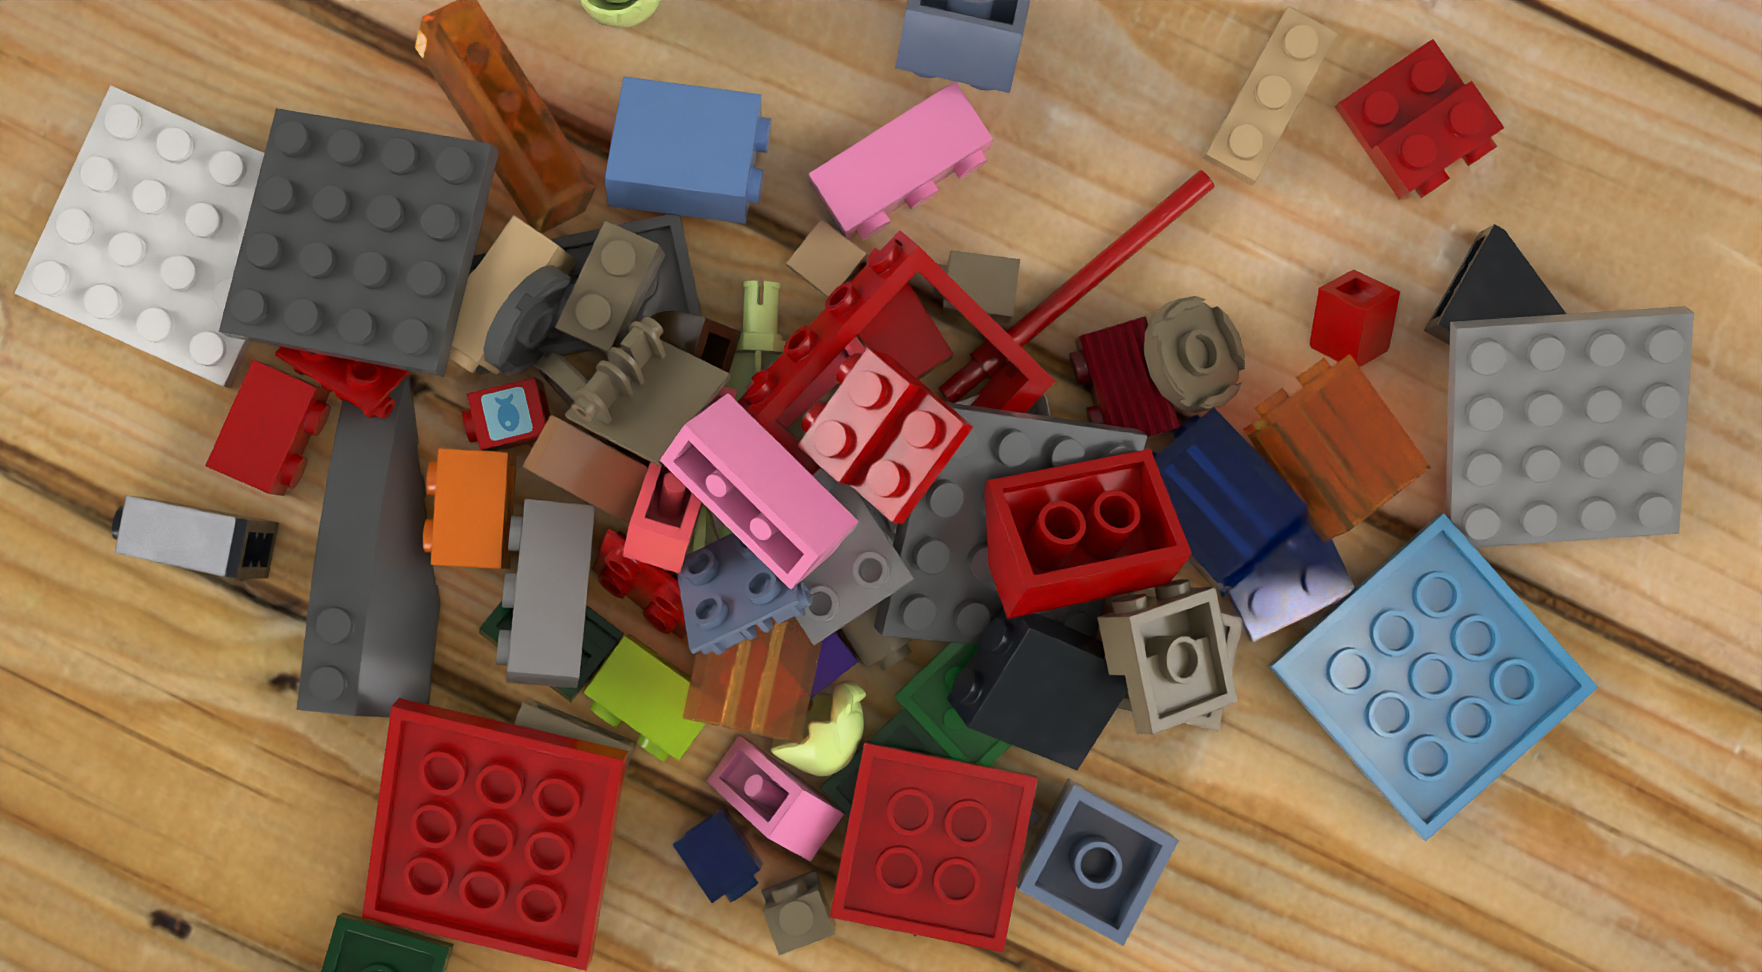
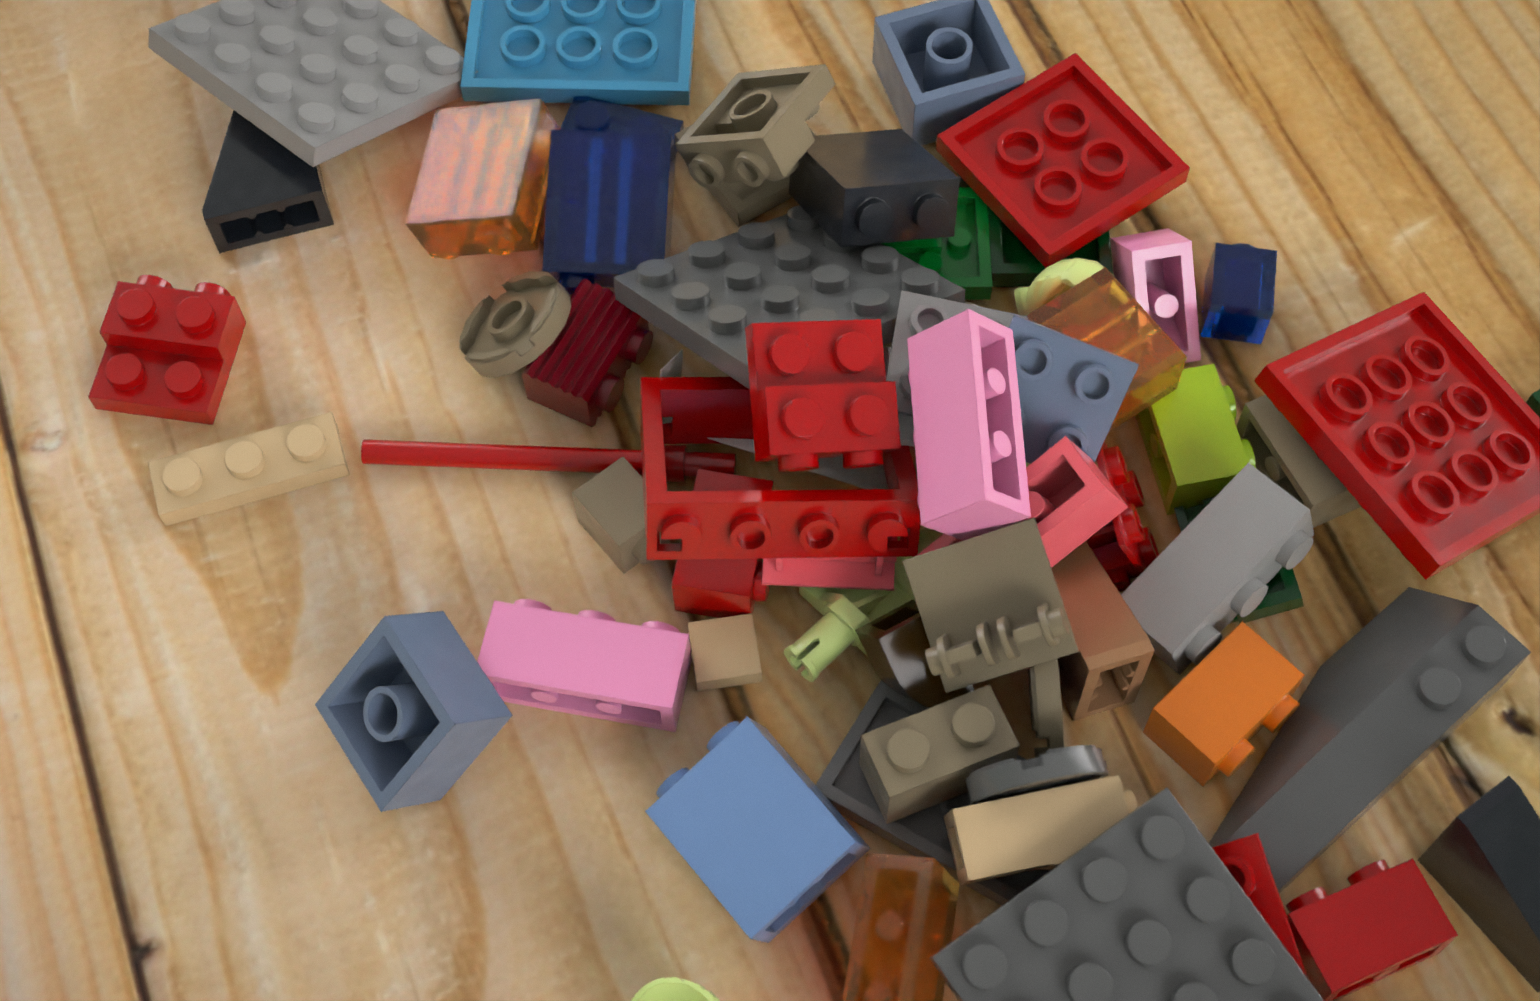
camera: 130 degrees left, 25 degrees down
brick [462,377,551,451] -> none
dark tan brick [761,870,836,955] -> none
red slope [984,449,1192,619] -> none
red panel [1309,269,1400,370] -> none

